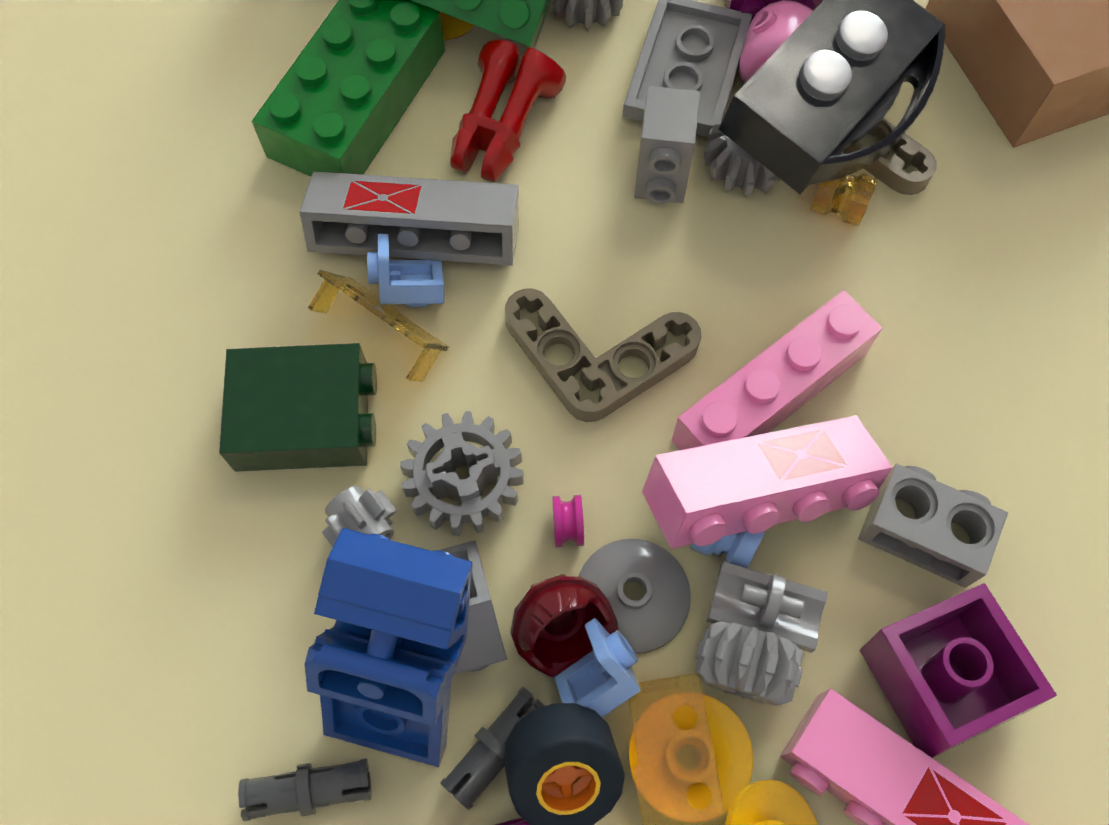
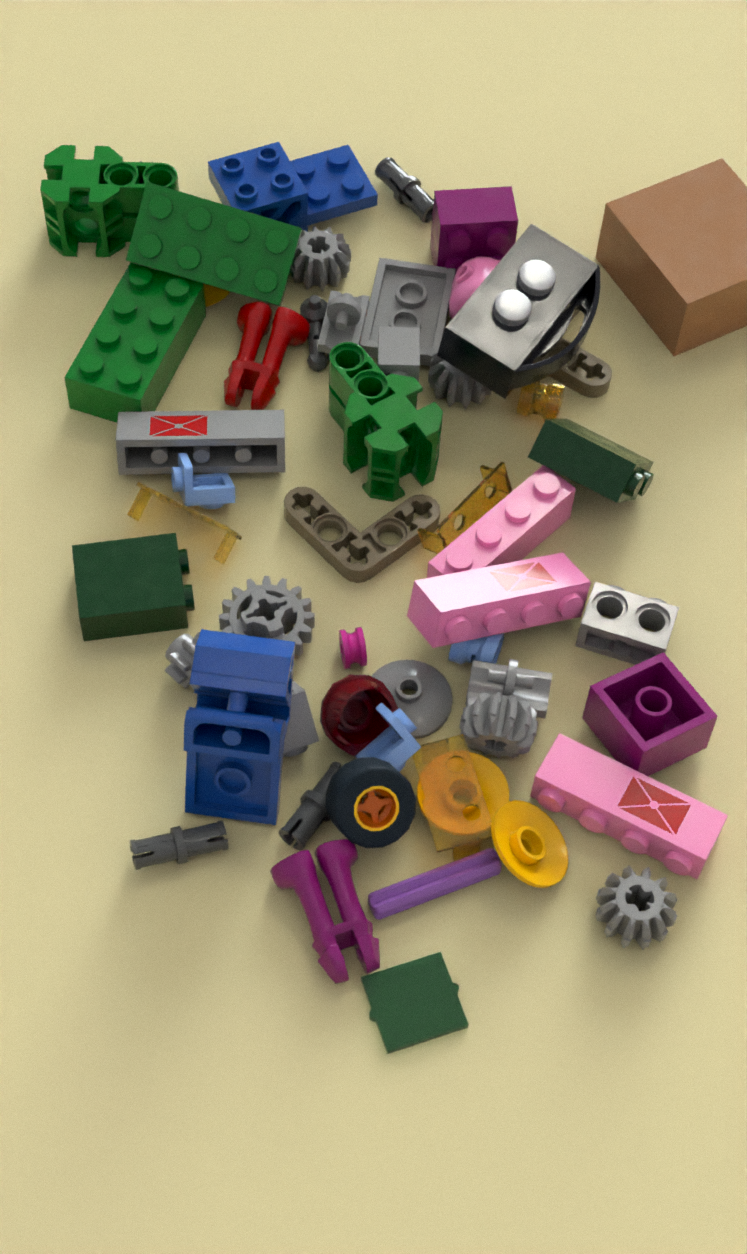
camera: 10 degrees left, 10 degrees down
none -> dark grey piece [300,295,328,372]
none -> light grey hips [318,290,370,361]
none -> green connector [329,342,443,502]
none -> clear yellow piece [417,462,513,554]
none -> dark green brick [528,419,654,503]

